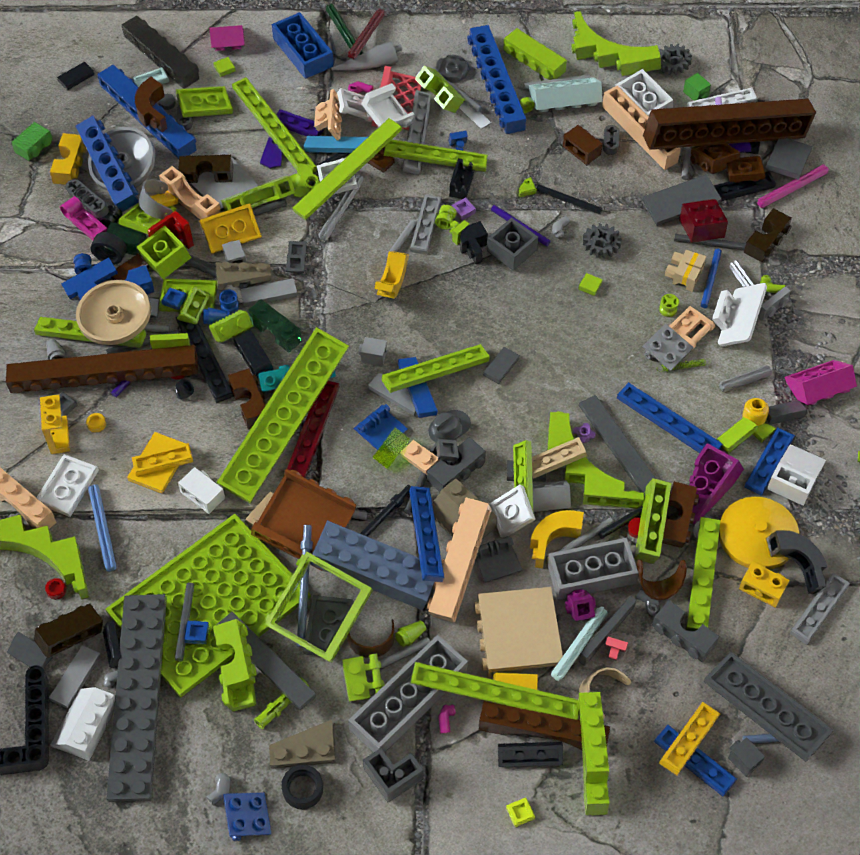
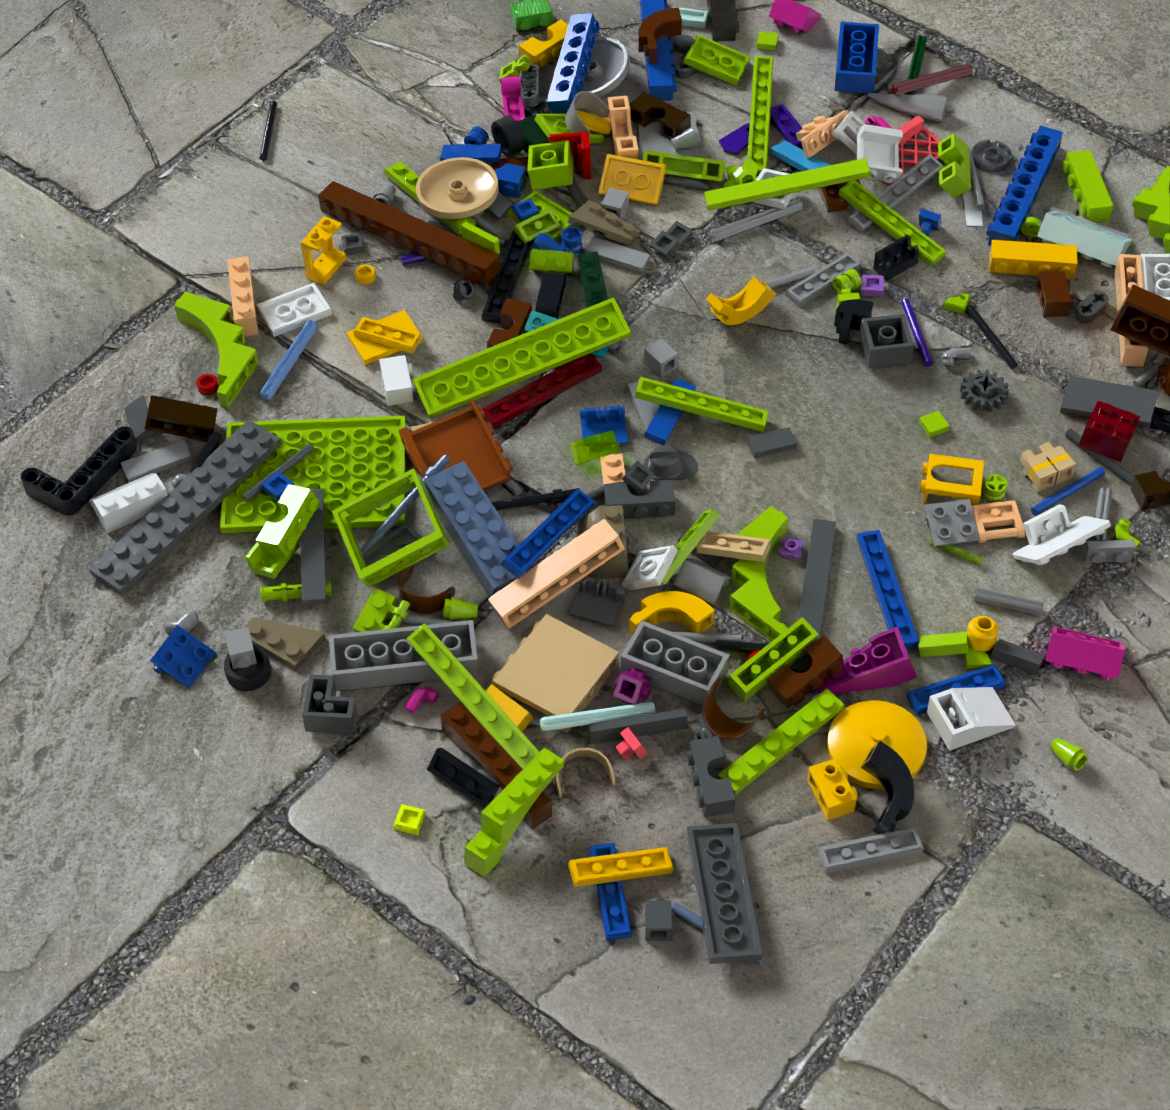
camera: 40 degrees right, 5 degrees down
none -> light grey brick [225,627,257,669]
none -> lime plate [499,55,531,81]
none -> light grey cone [671,127,702,150]
none -> yellow panel [920,454,984,505]
none -> yellow brick [989,240,1077,279]

